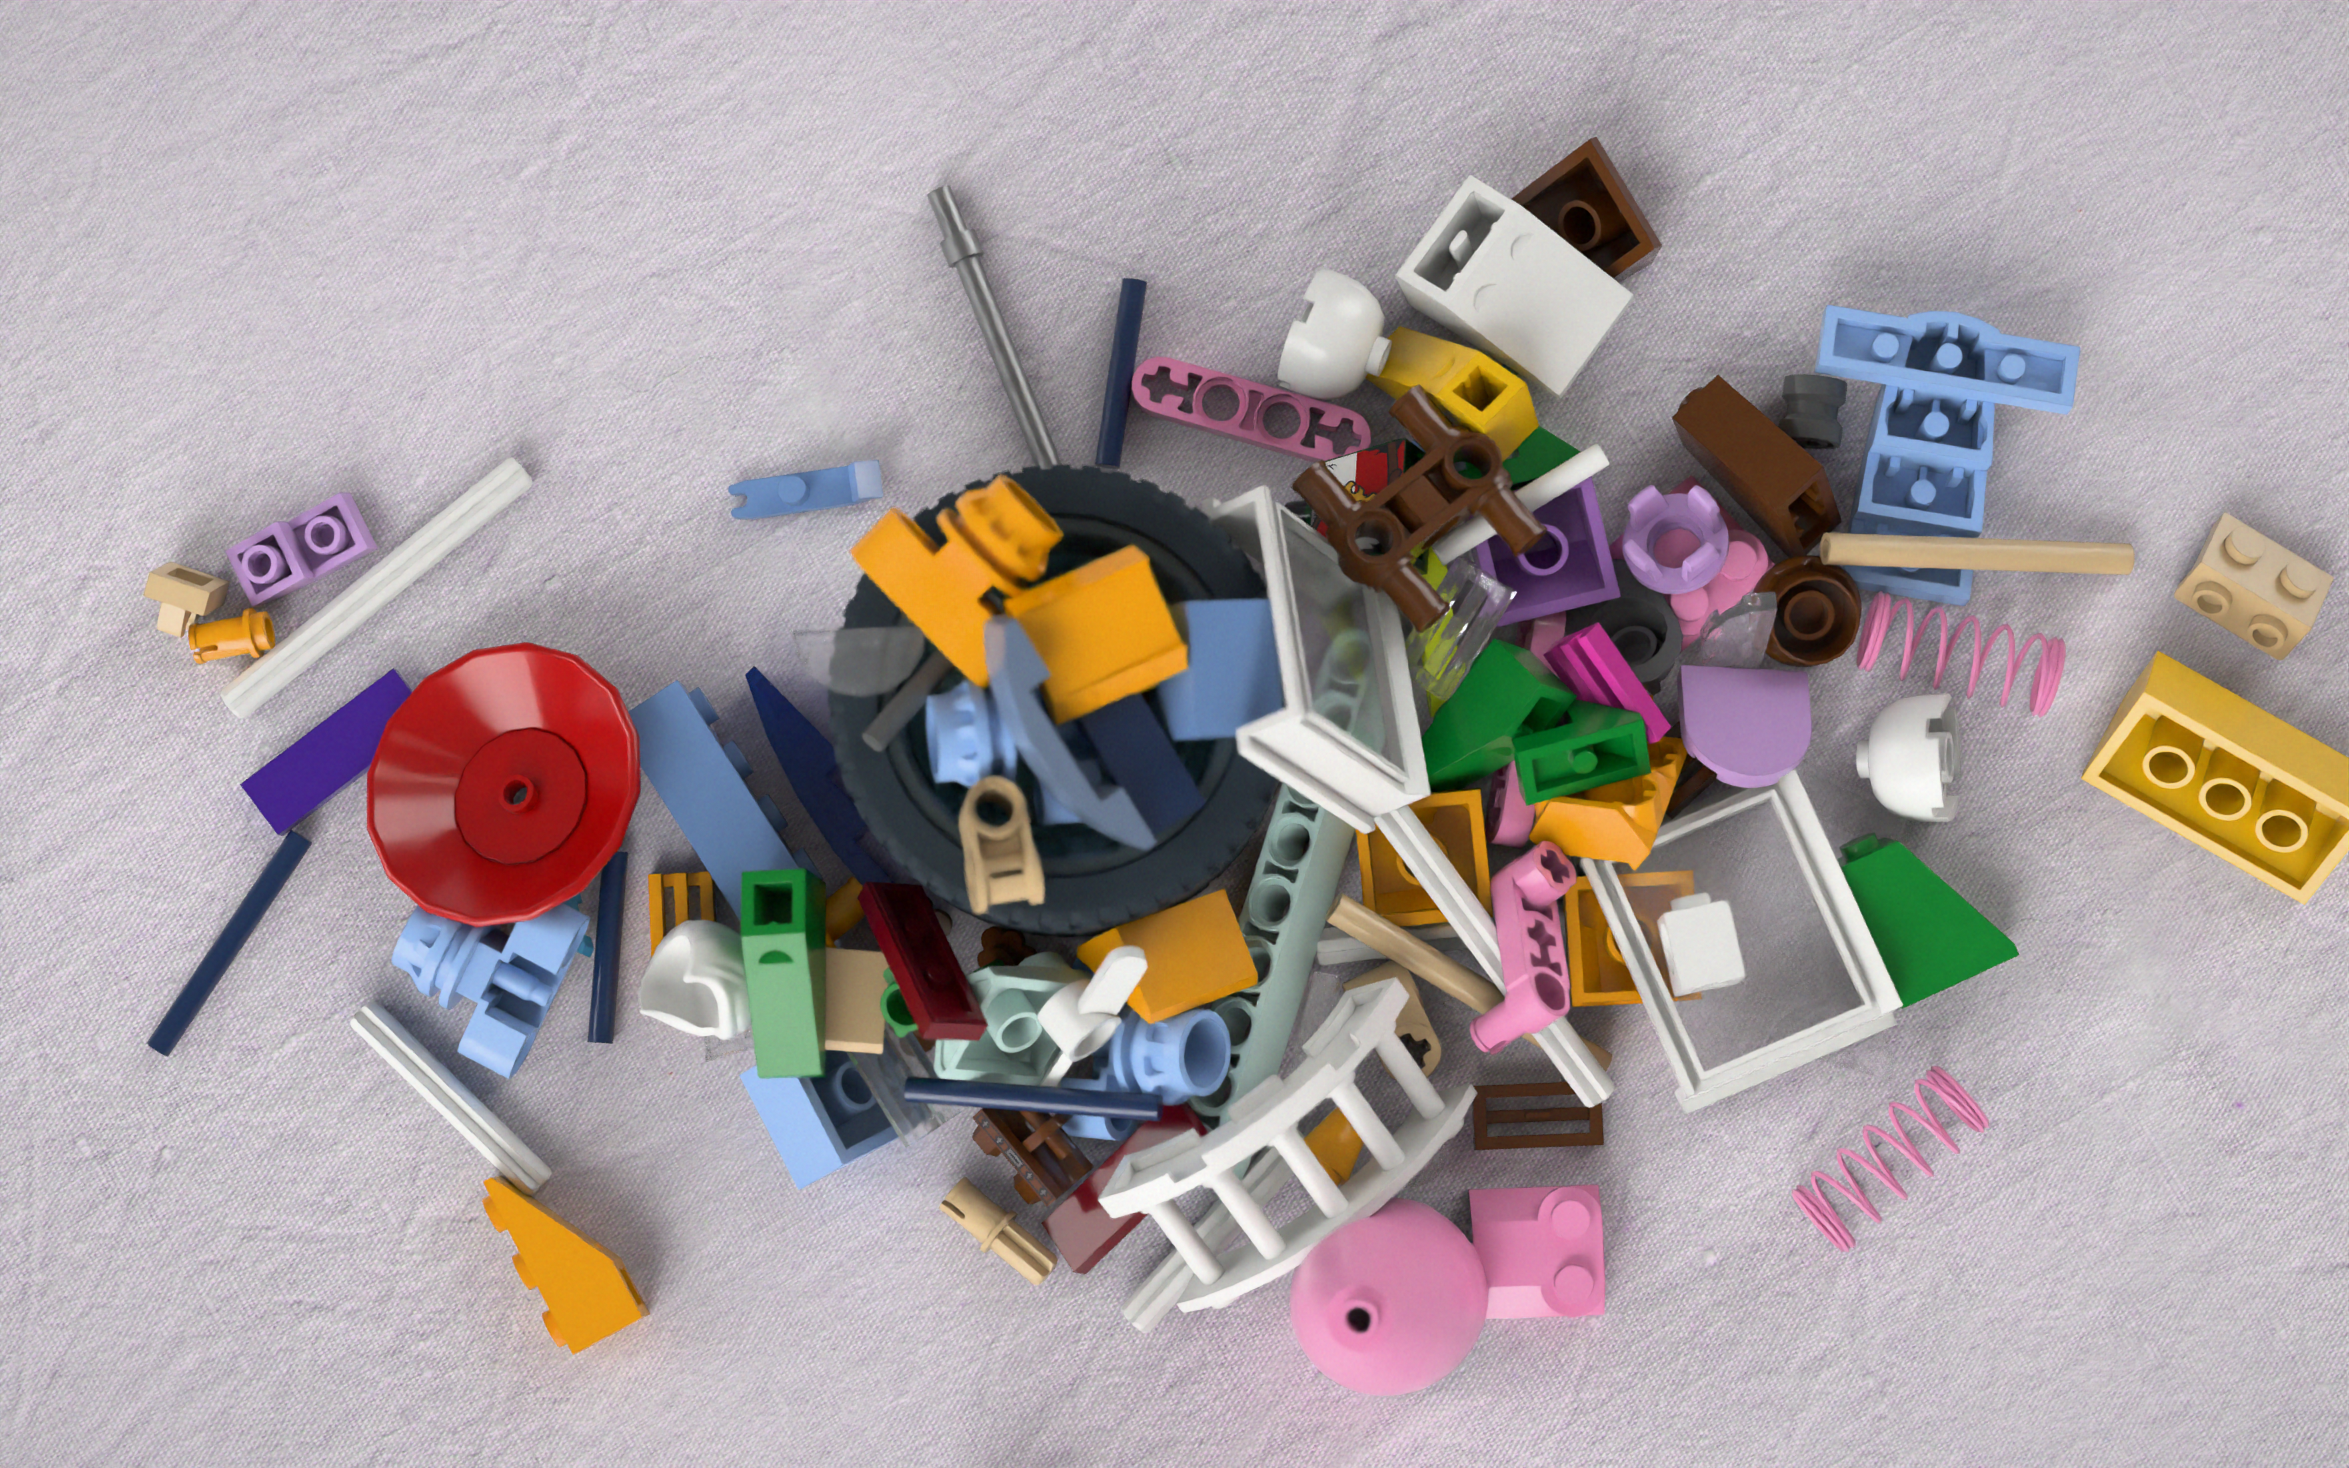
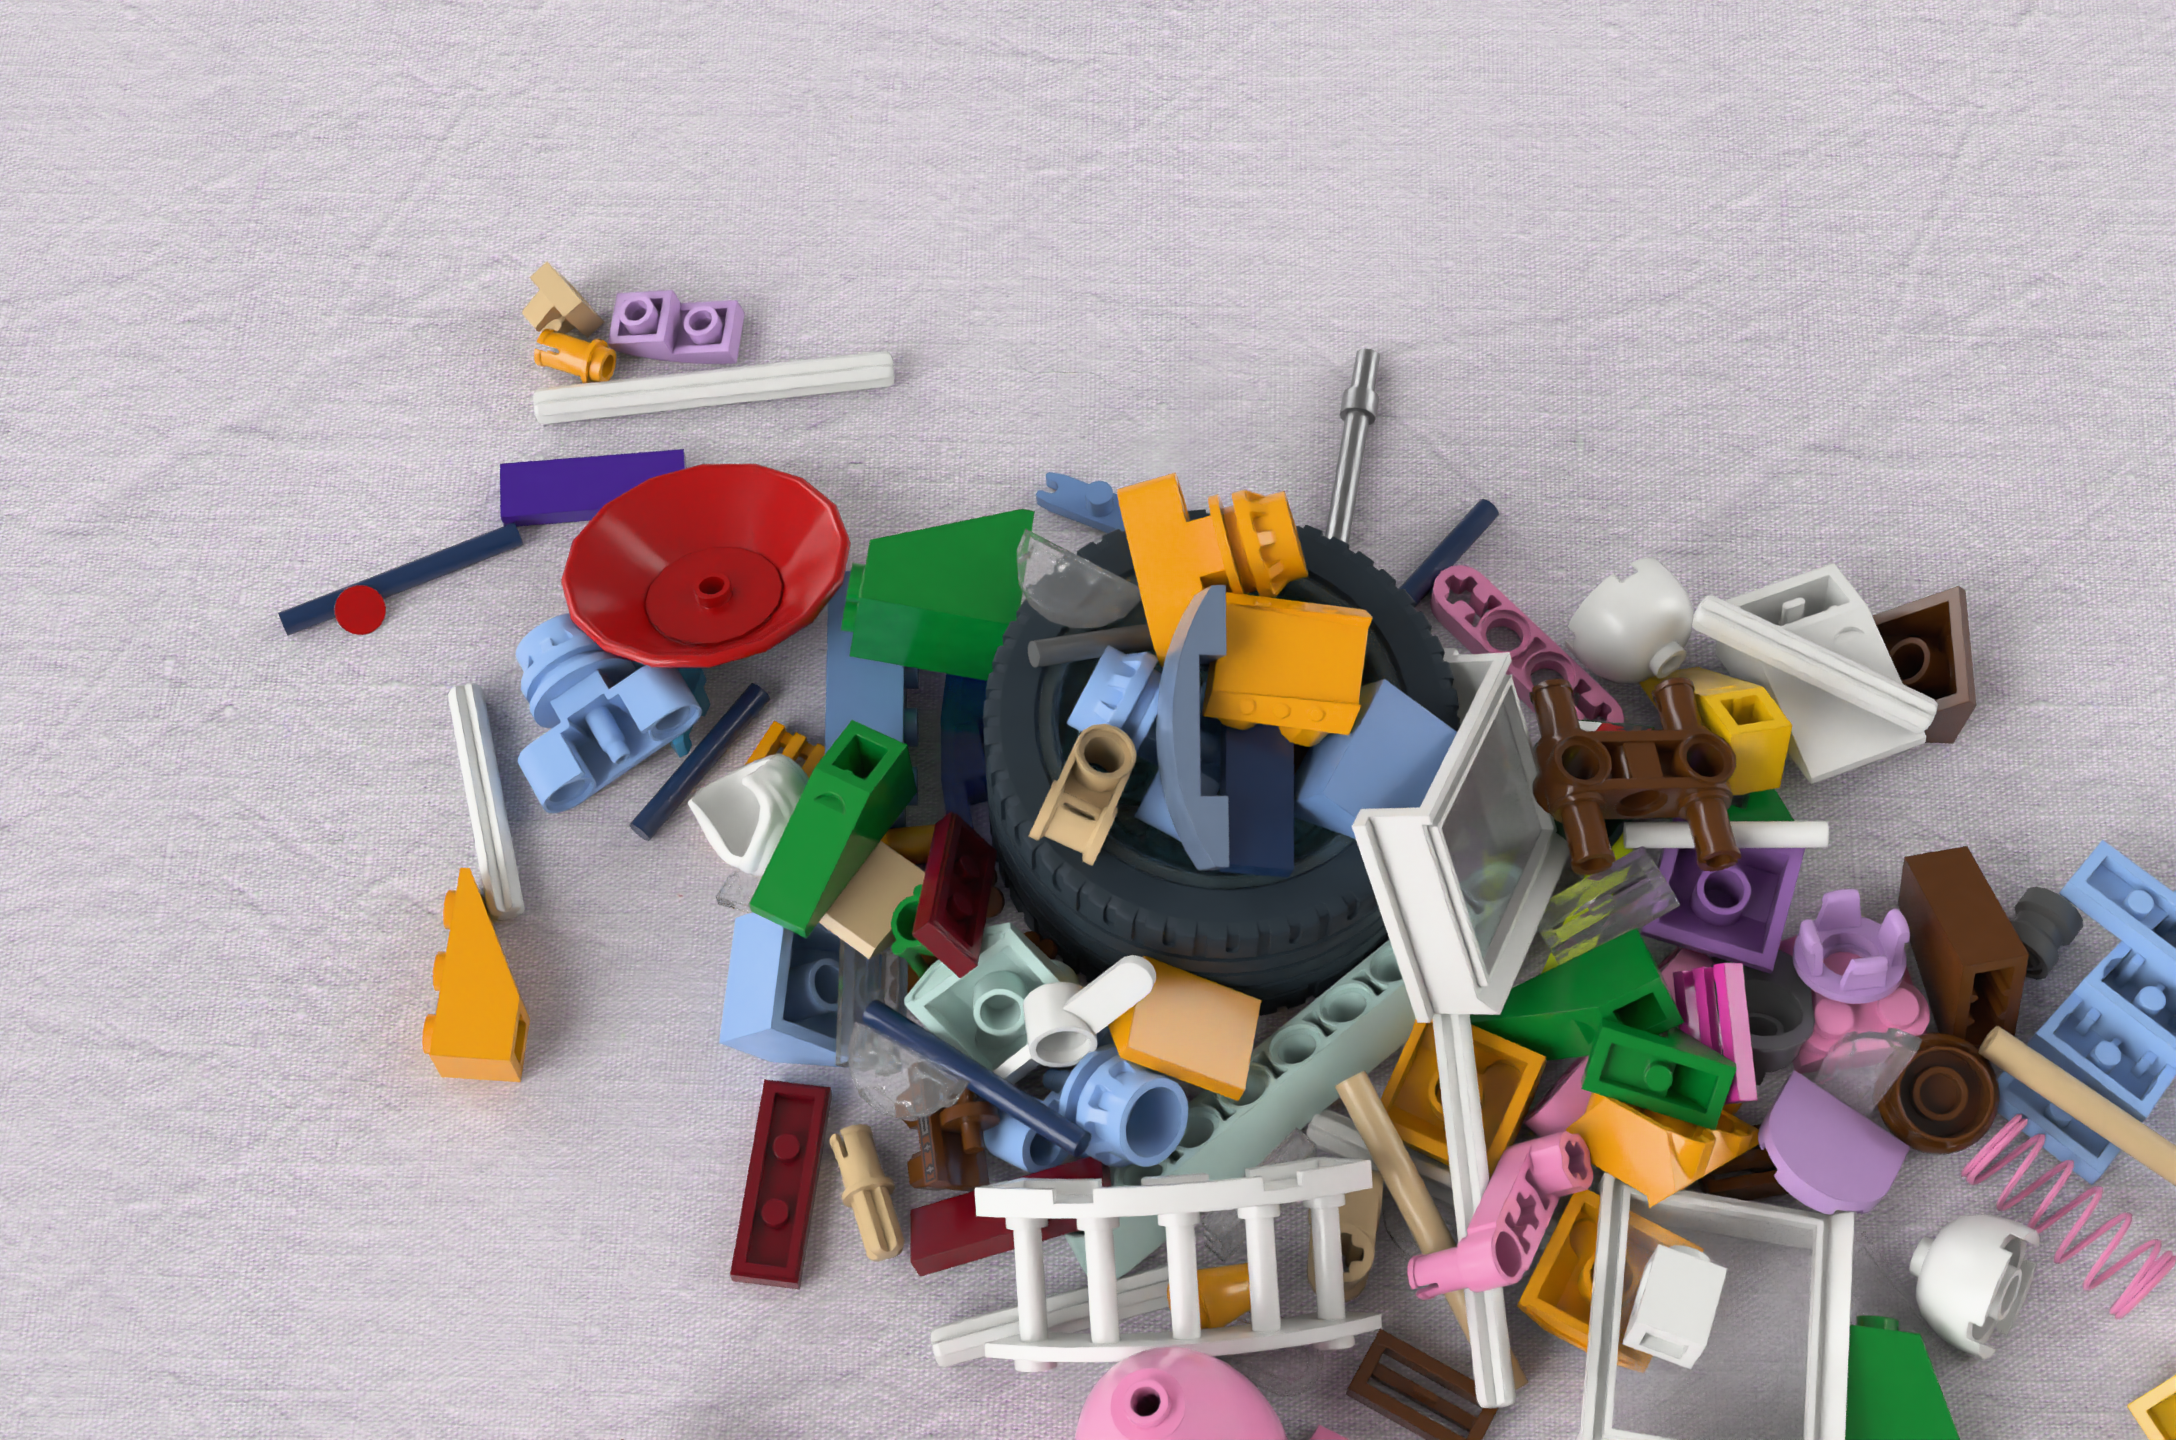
camera: 30 degrees right, 20 degrees down
none -> red sticker [334,585,386,635]
none -> dark red tile [730,1079,832,1290]
none -> green slope [841,509,1035,681]
none -> clear tile [848,1022,970,1121]
none -> white axle [1692,595,1938,734]

